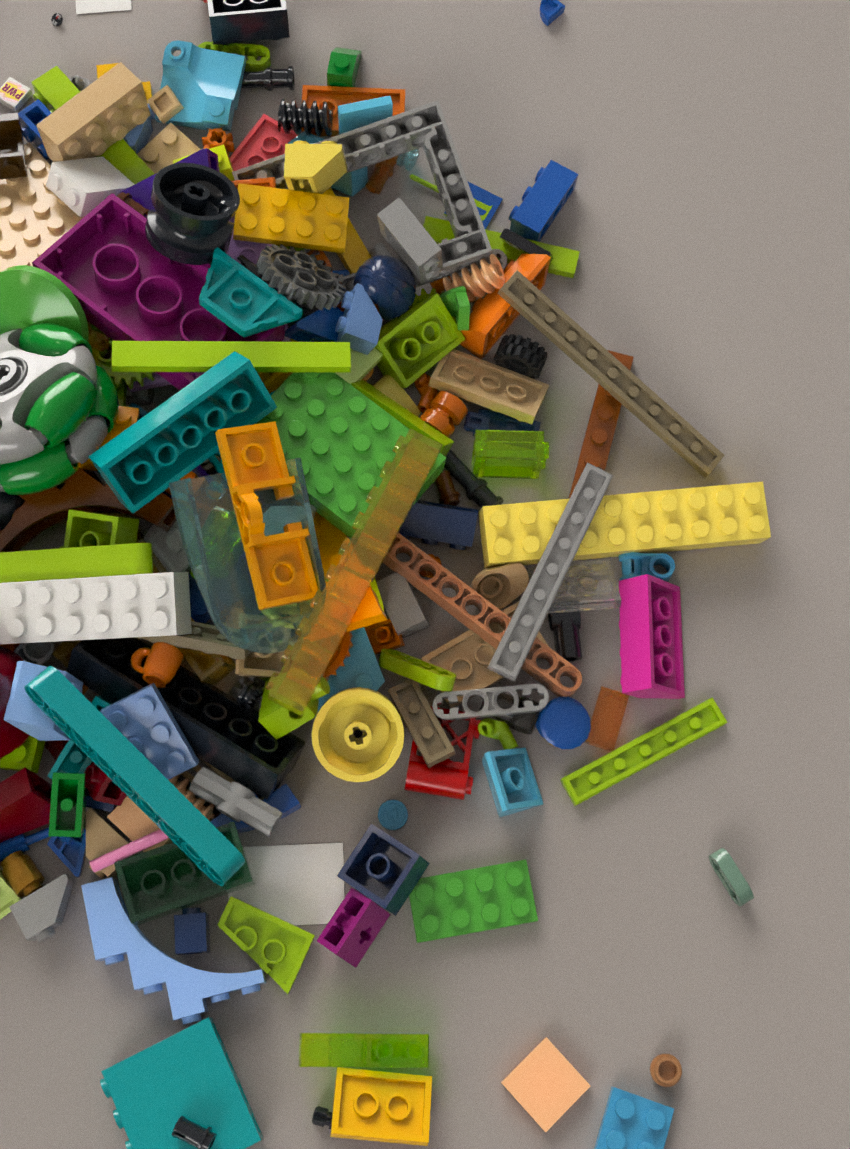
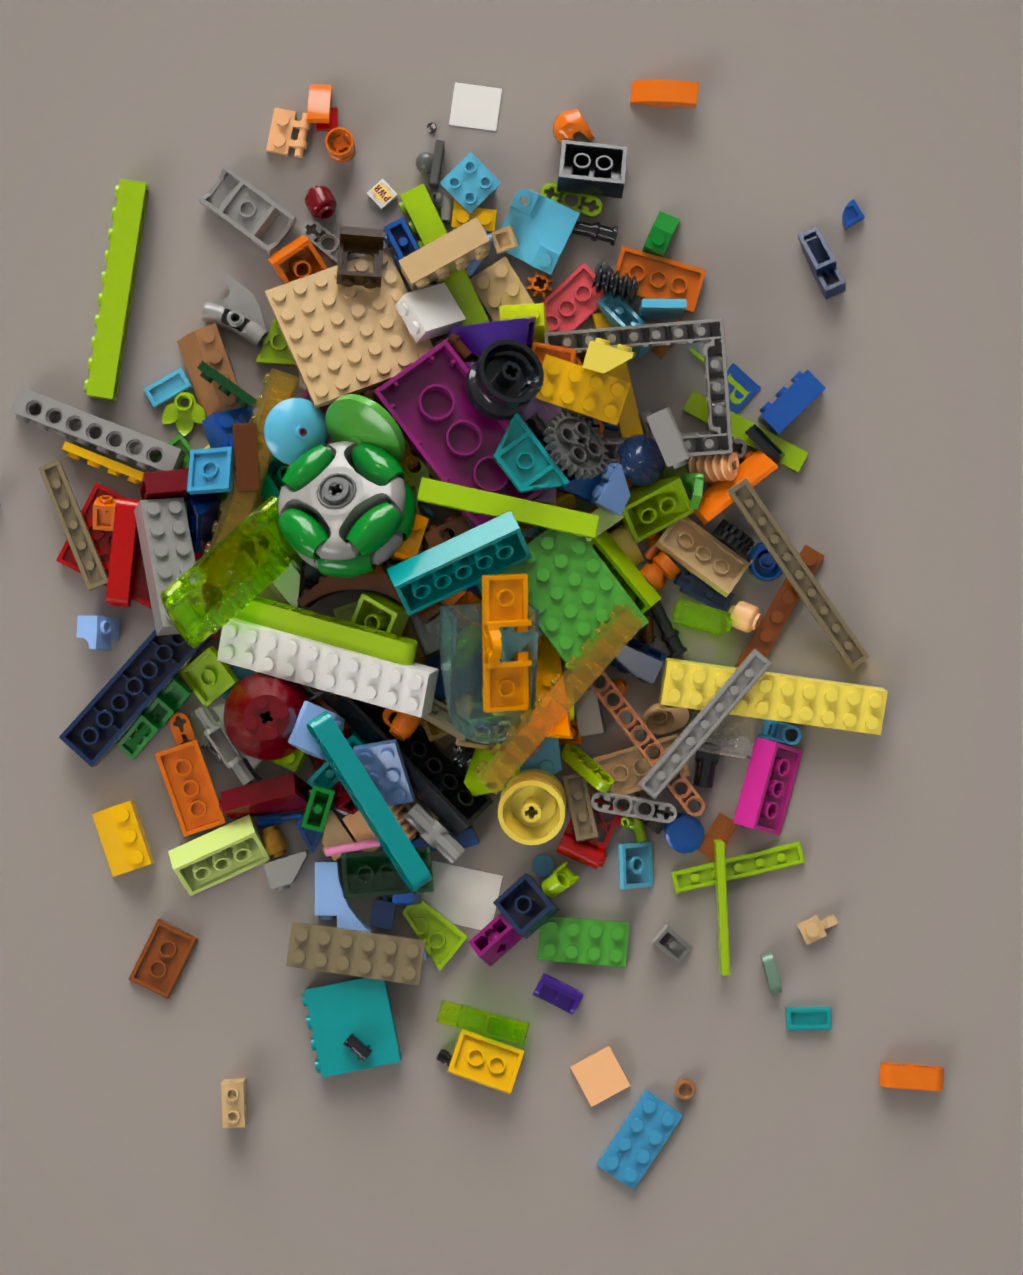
camera: 20 degrees right, 15 degrees up
none -> dark tan plate [286,921,426,986]
none -> blue tile [392,893,422,906]
none -> dark grey tile [416,140,445,189]
none -> medium azure hinge [440,152,501,214]
none -> dark purple hinge [532,972,584,1015]
none -> lime piece [541,860,580,898]
none -> light grey slope [651,924,693,964]
none -> lime tile [714,839,730,976]
none -> light nougat head [727,601,762,633]
none -> blue piece [748,542,782,582]
none -> teal tile [785,1006,831,1030]
none -> tan plate [797,914,838,945]
none -> dark blue slope [798,226,846,300]

